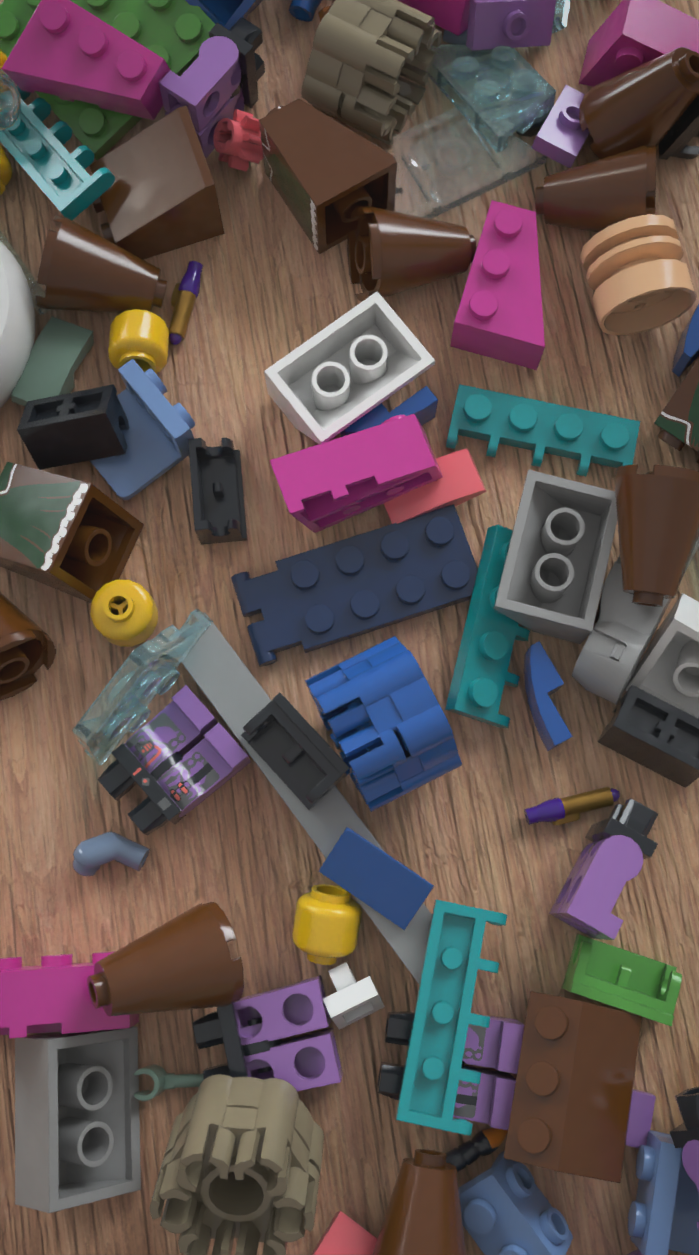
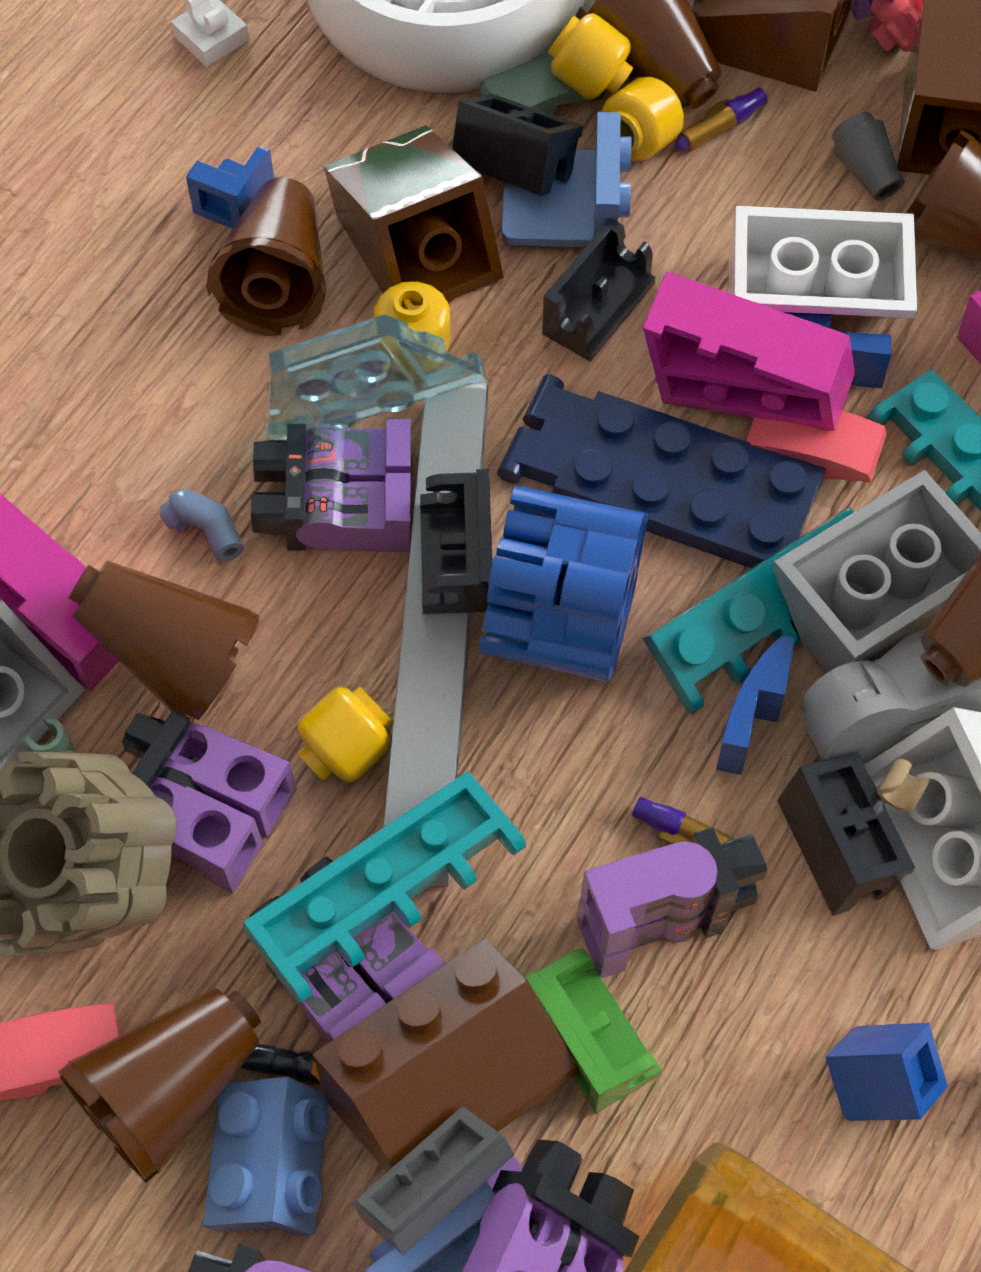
camera: 40 degrees right, 15 degrees down
blue slope [319,827,434,930] -> none
white tile [323,962,385,1030] -> none
none -> dark grey plate [352,1106,514,1255]
none -> yellow head [547,13,633,100]
none -> dark grey cone [832,112,905,201]
none -> tan hand [875,759,931,813]

